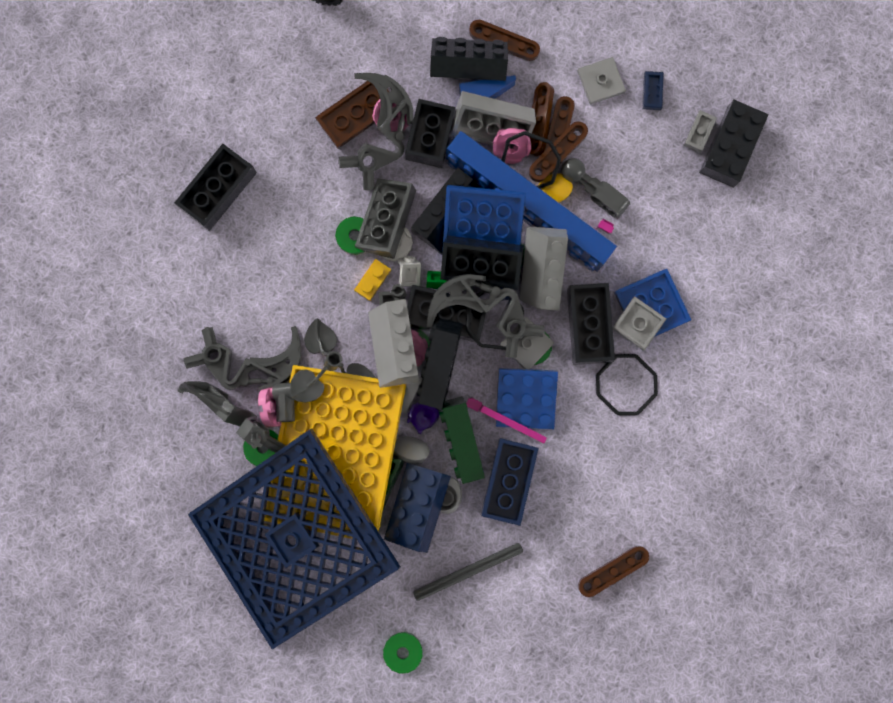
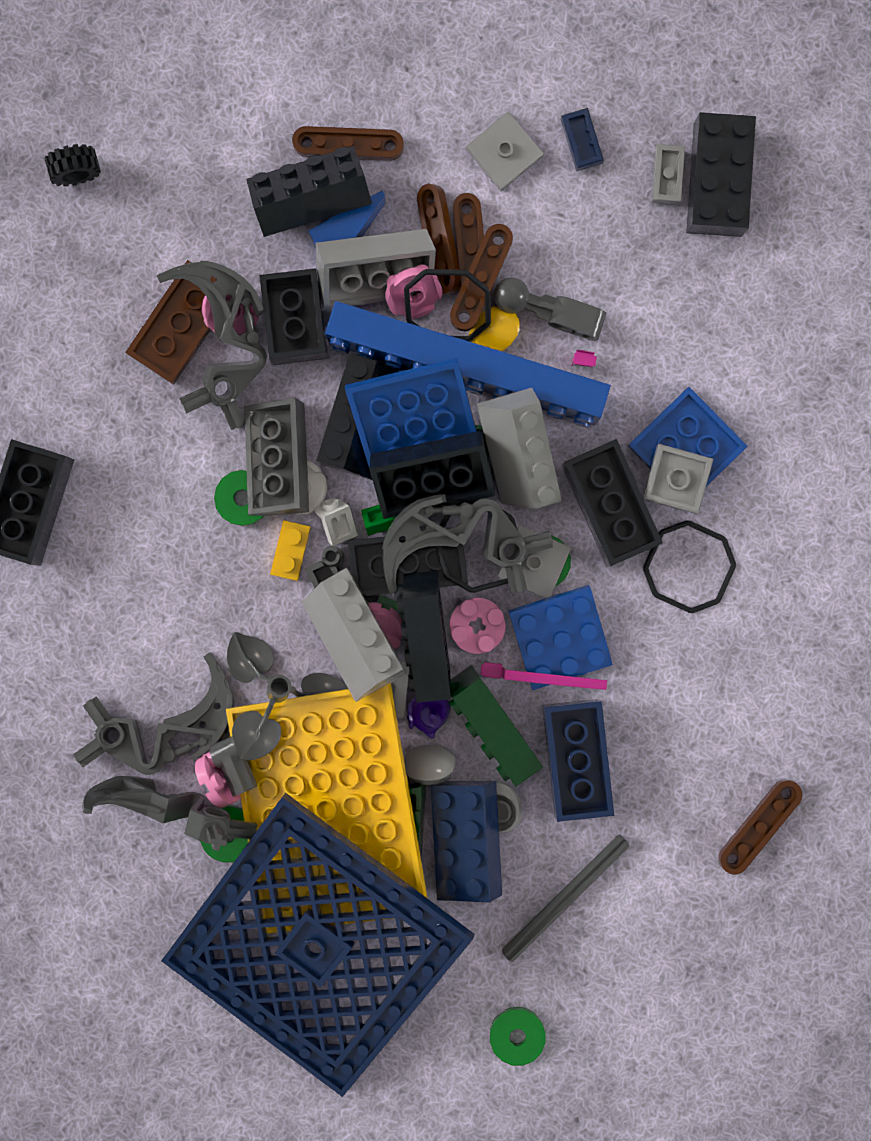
camera: 10 degrees left, 5 degrees up
none -> bright pink plate [449,598,506,654]

